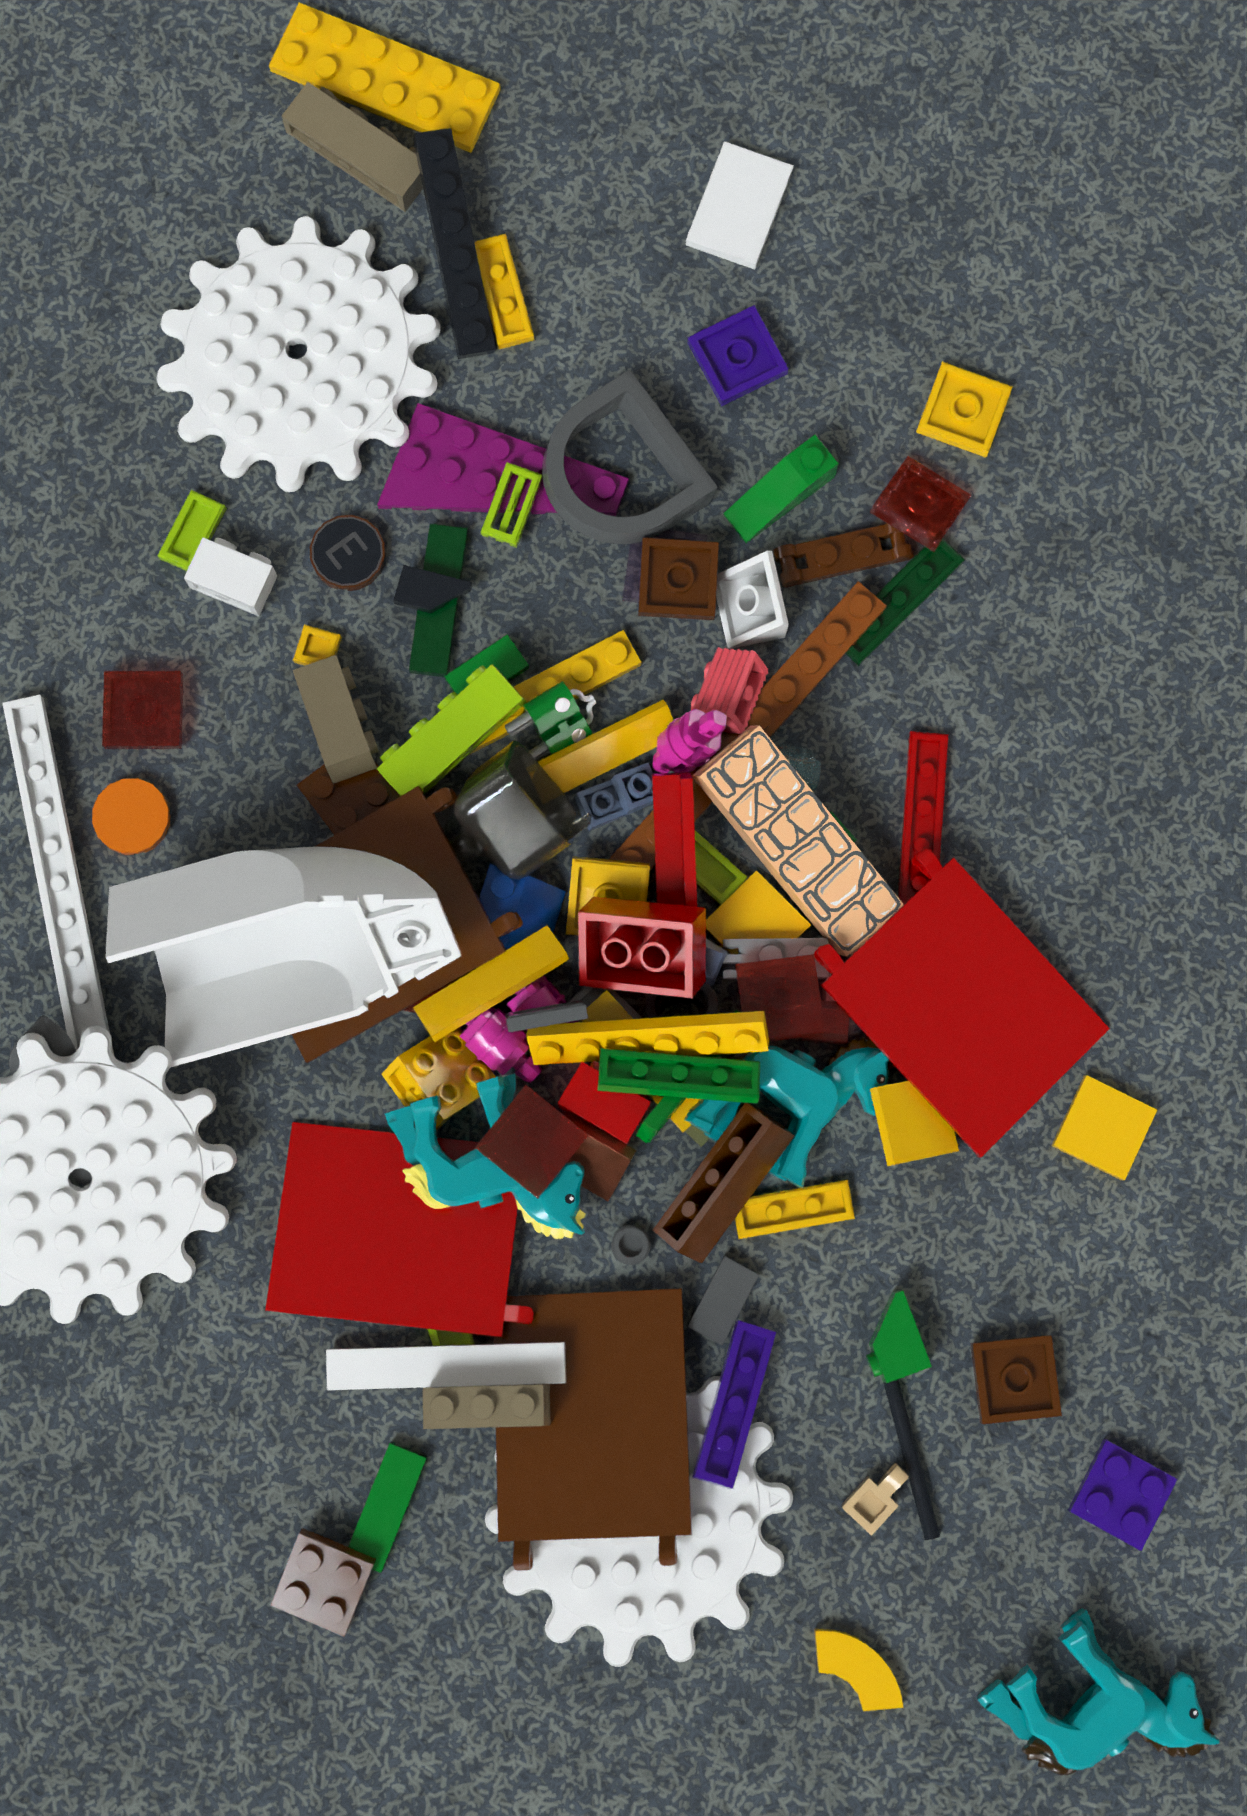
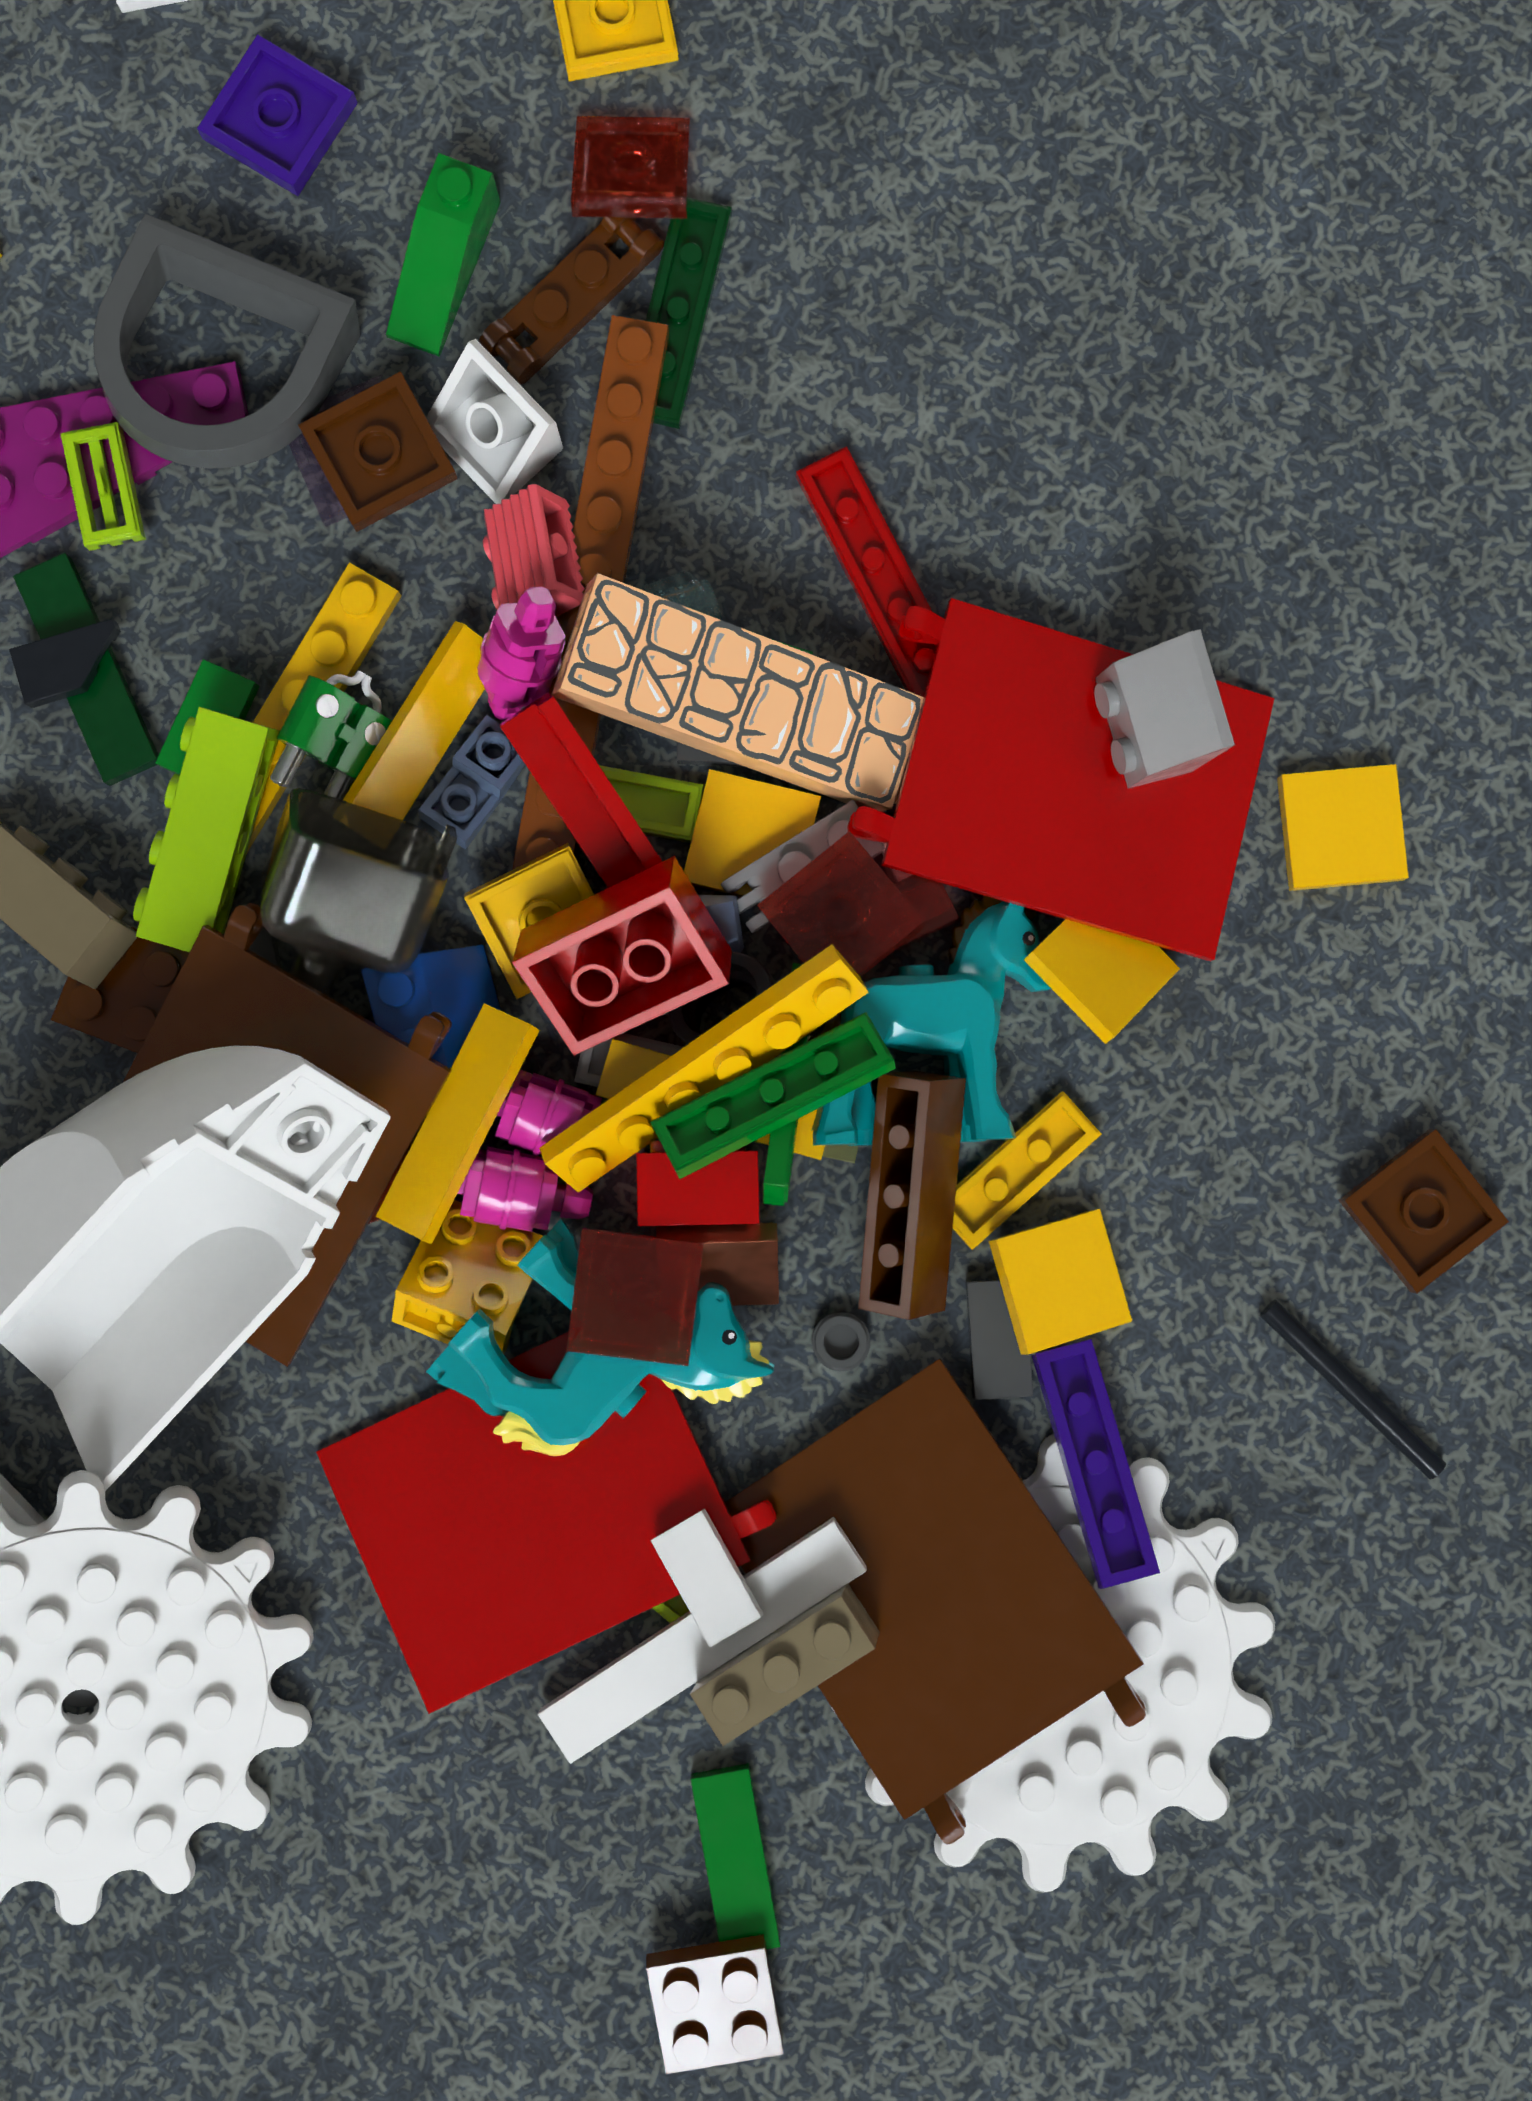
camera: 30 degrees left, 5 degrees up
dark grey tile [505,1000,588,1032] -> none
yellow tile [814,1629,904,1711] -> none
tan plate [841,1463,909,1536] -> none
green slope [866,1290,932,1383] -> none
none -> white tile [650,1509,764,1647]
none -> yellow tile [989,1209,1132,1355]
none -> light grey slope [1094,629,1235,789]

